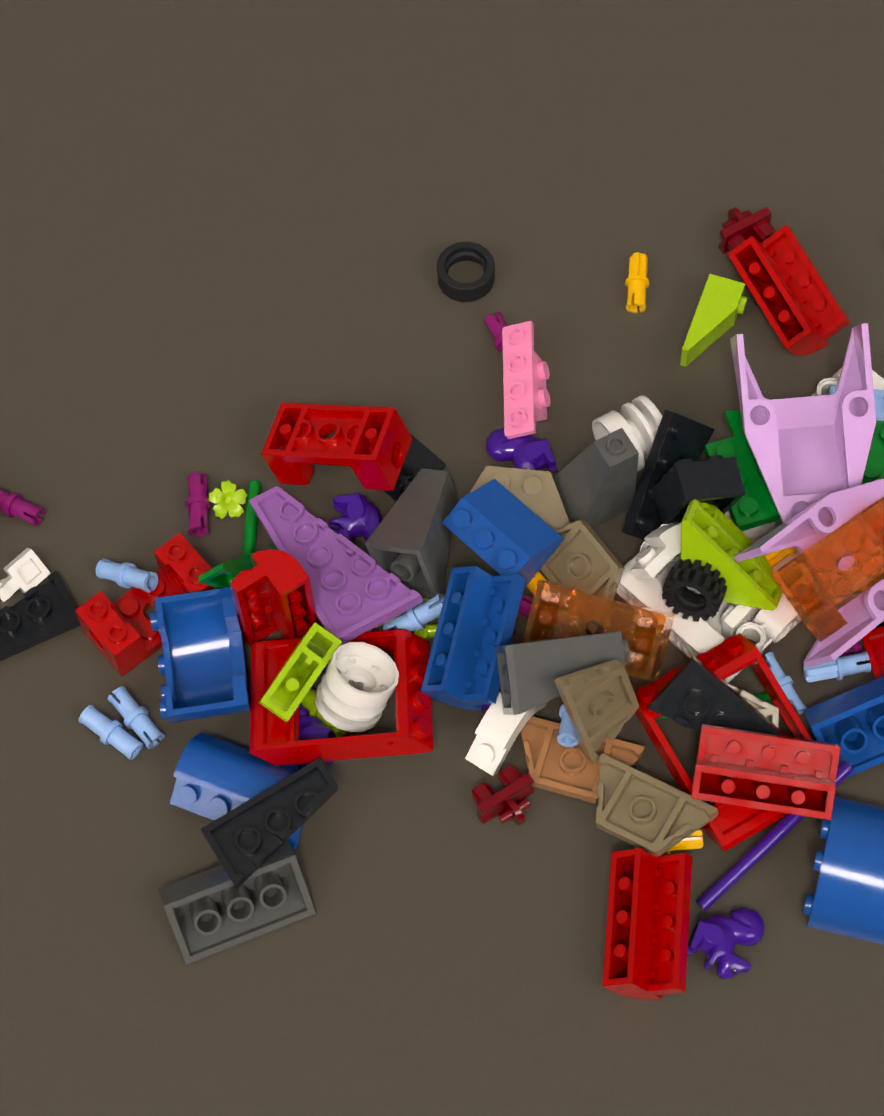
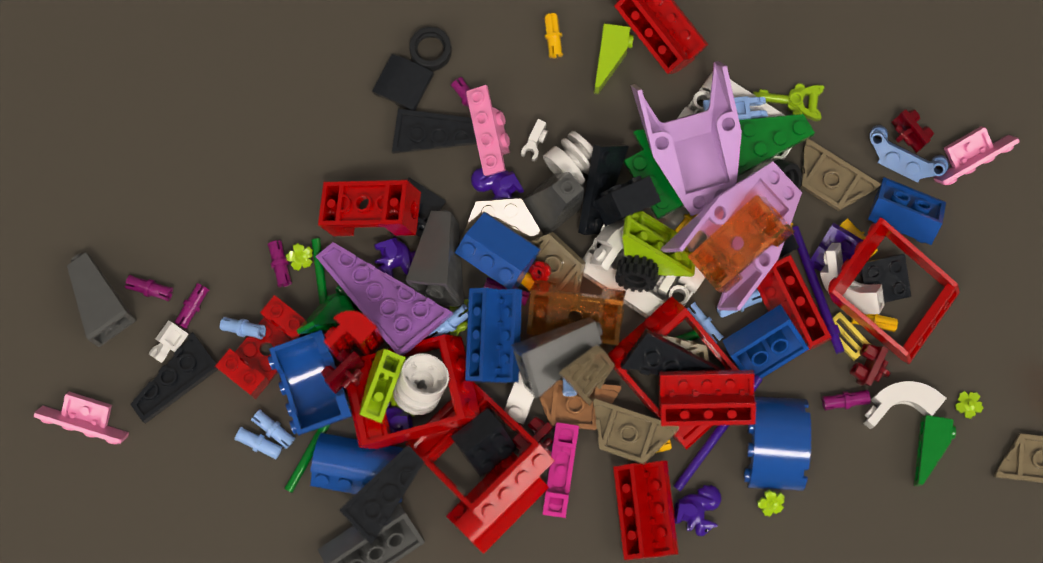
camera: 15 degrees left, 15 degrees up
none -> magenta pin [174,283,209,329]
none -> green bar [284,424,331,493]
none -> dark red hips [321,349,365,394]
none -> black slope [372,54,434,111]
none -> black wing [392,109,477,154]
none -> red window [405,382,555,527]
none -> red brick [446,453,549,554]
none -> black brick [451,408,517,477]
none -> white plate [521,119,548,162]
none -> red plate [529,261,551,283]
none -> dark pink slope [543,422,579,518]
none -> lime plant [757,489,785,516]

